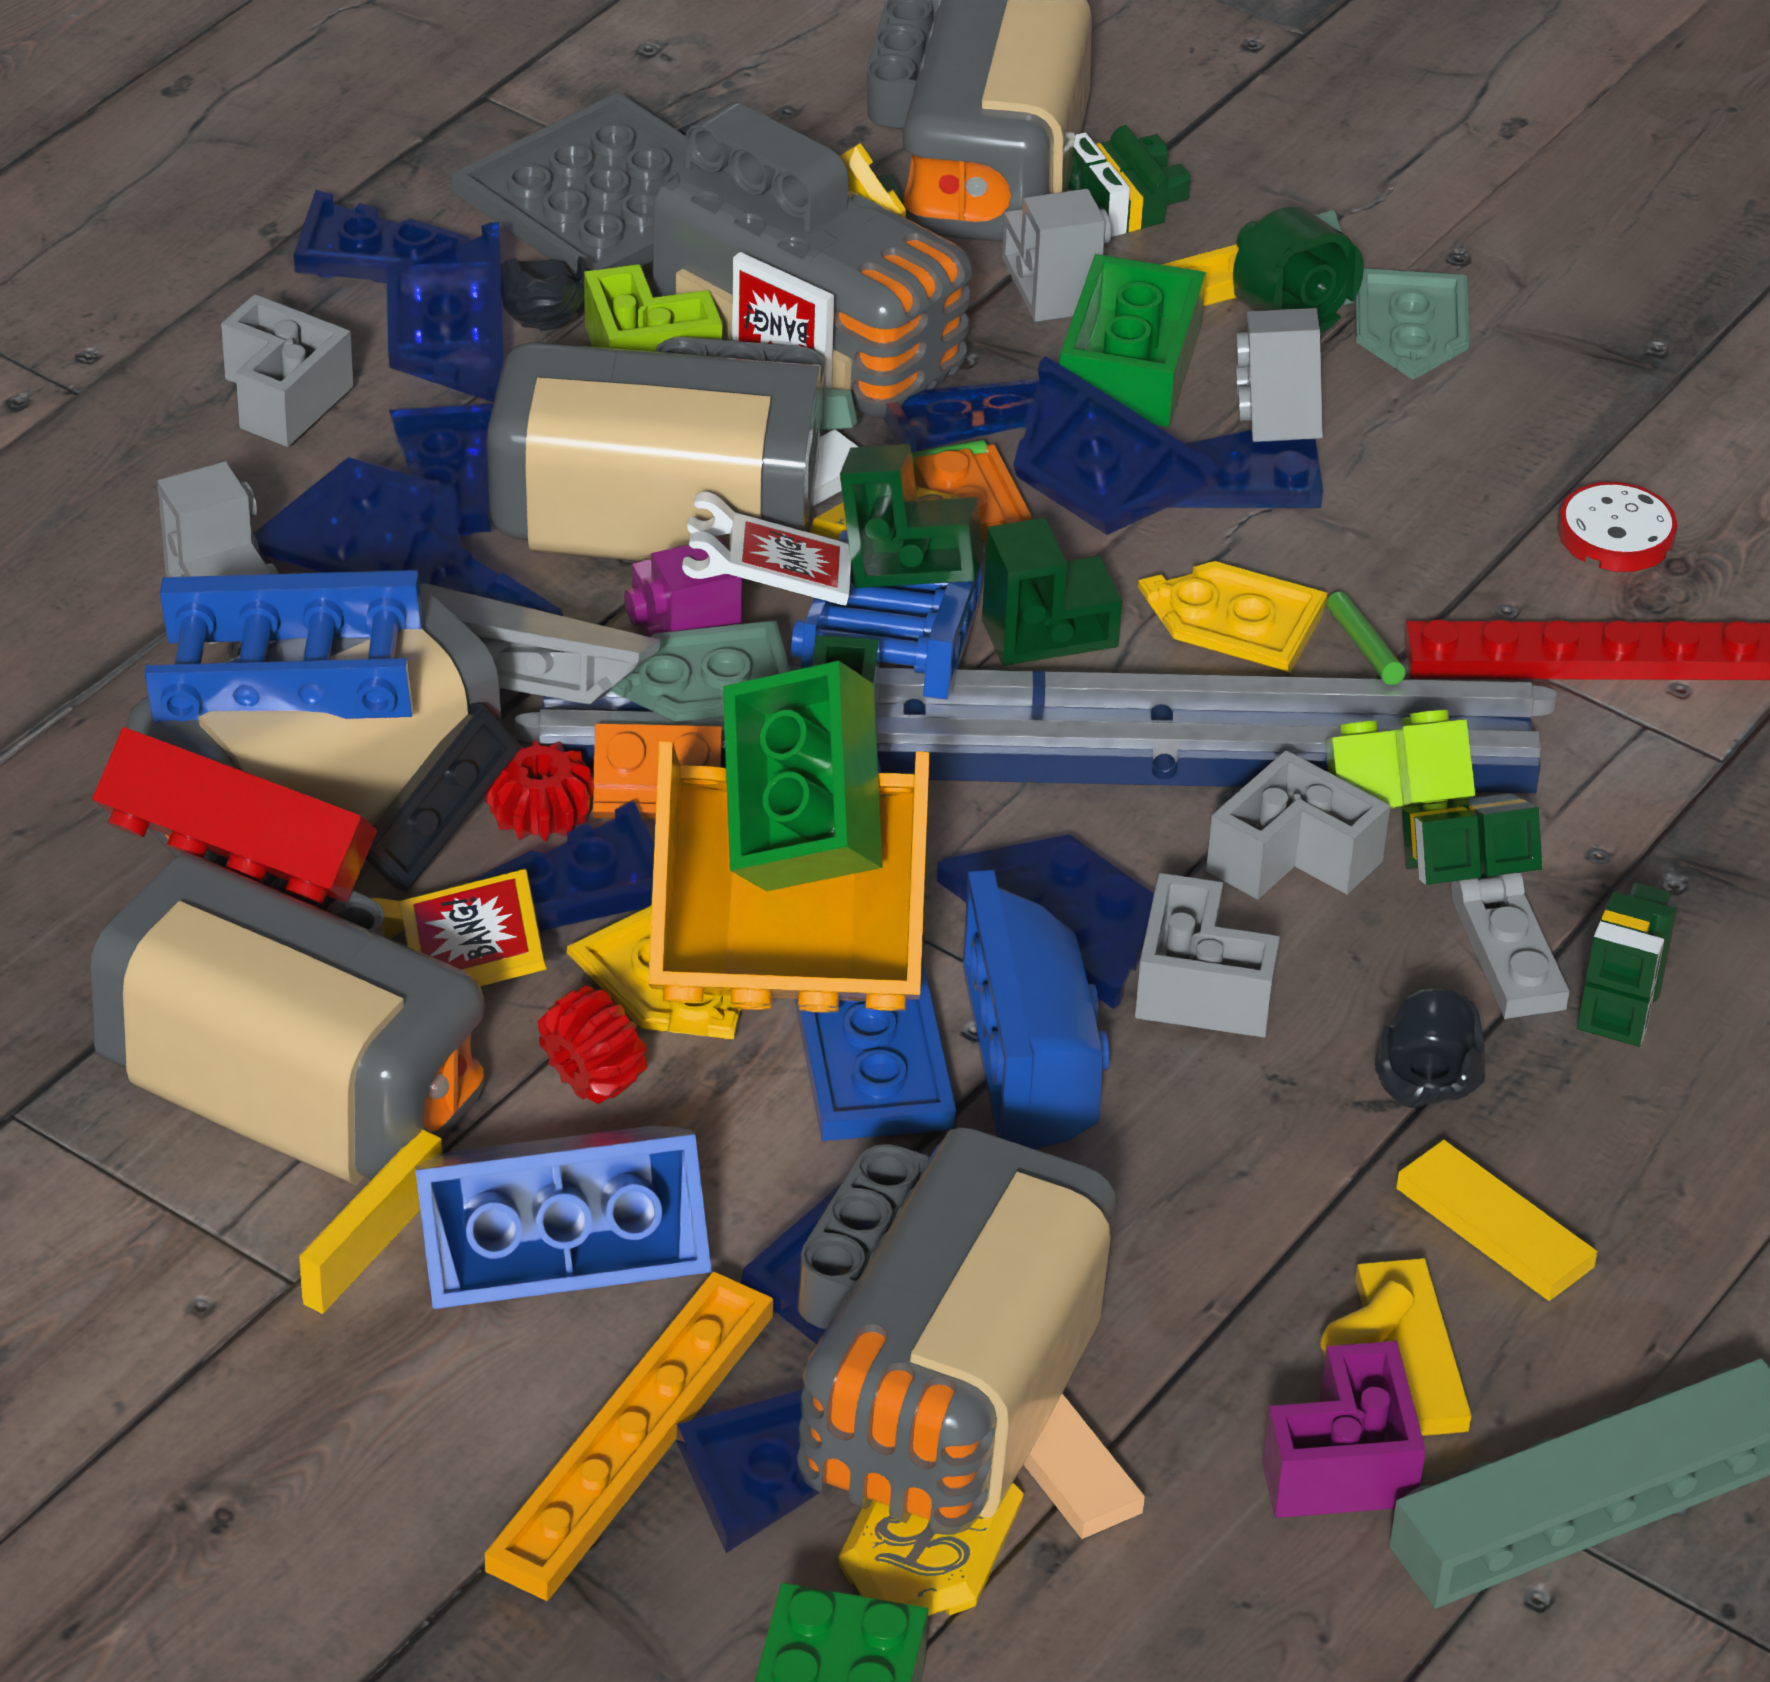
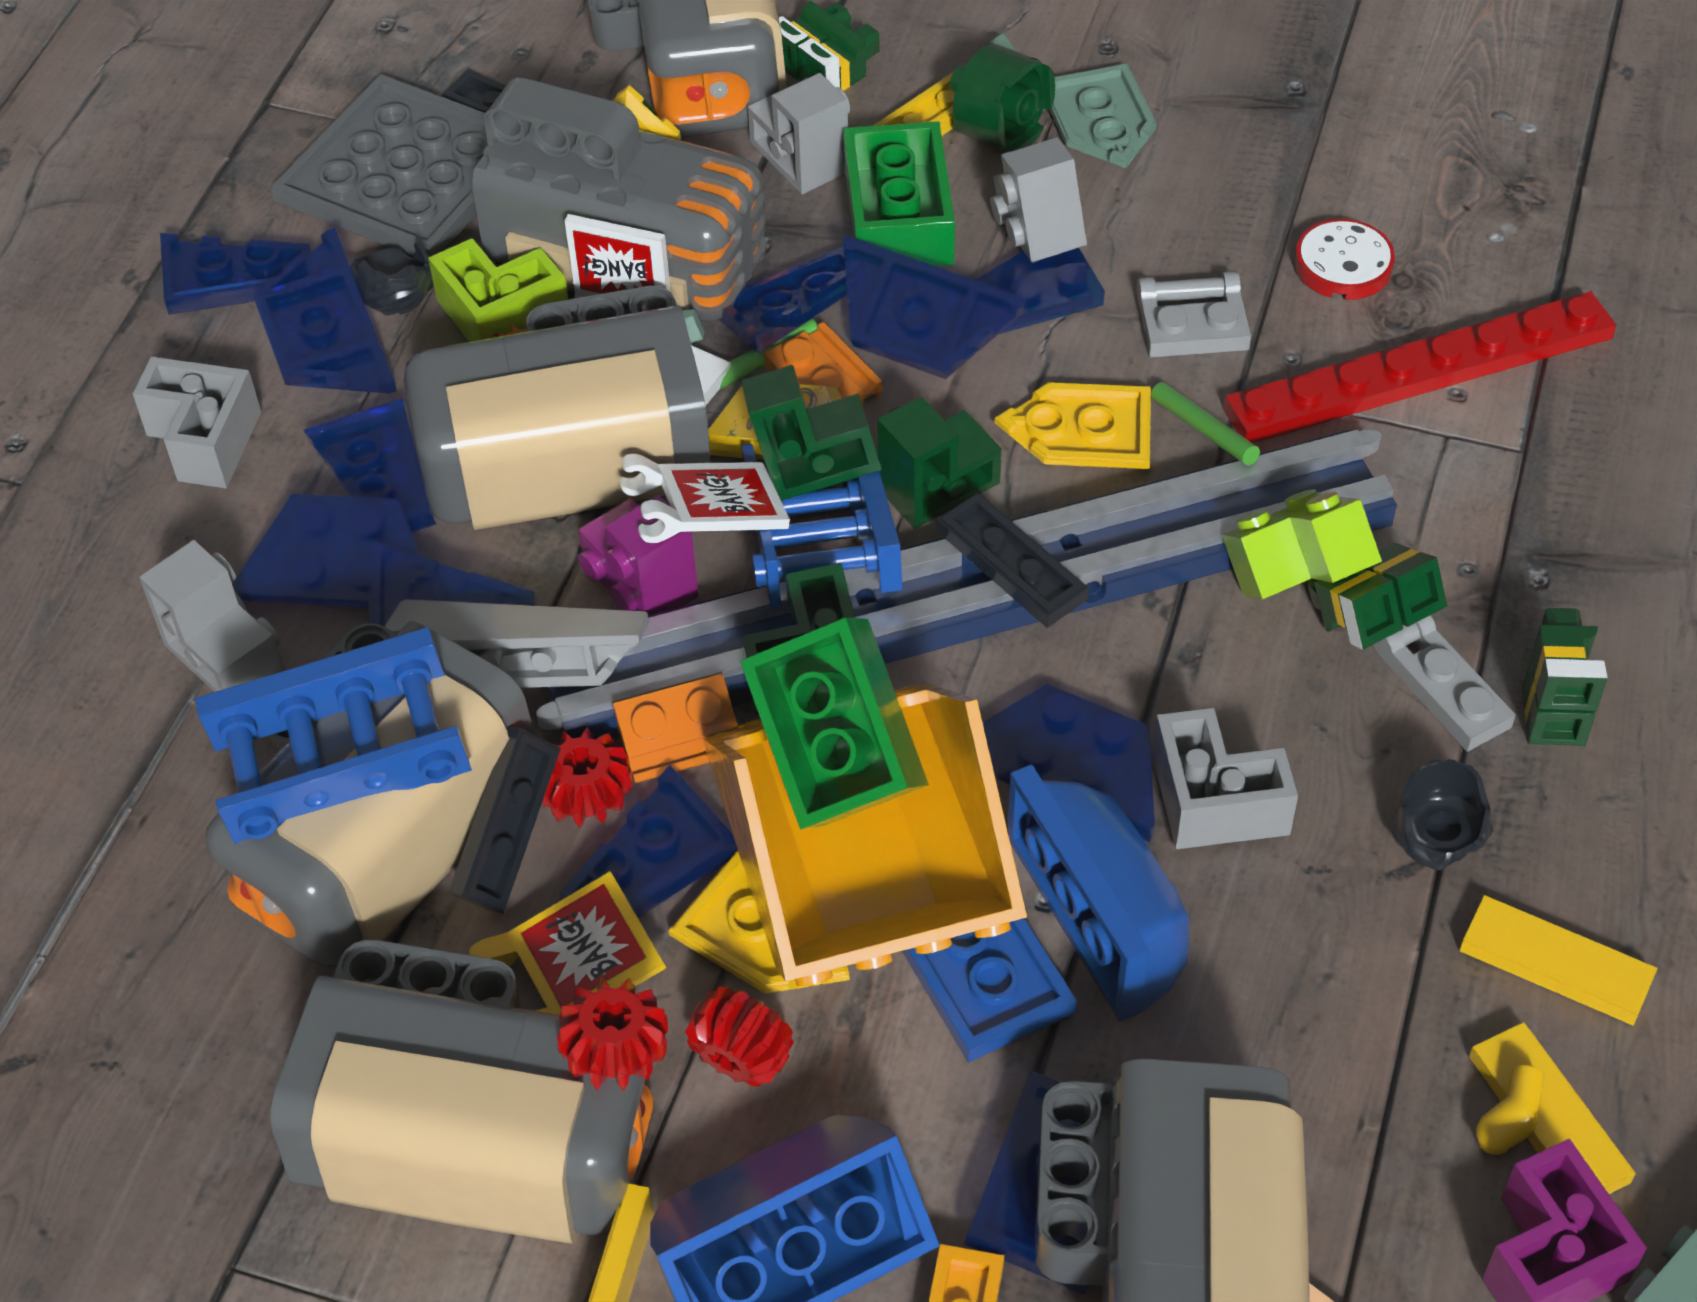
camera: 15 degrees left, 10 degrees up
red brick [92,727,377,905] -> none
sand green tile [611,621,790,722] -> none
light grey brick [1206,750,1391,900] -> none
none -> red gear [557,977,668,1091]
none -> black tile [937,492,1089,628]
none -> light grey plate [1137,271,1251,358]

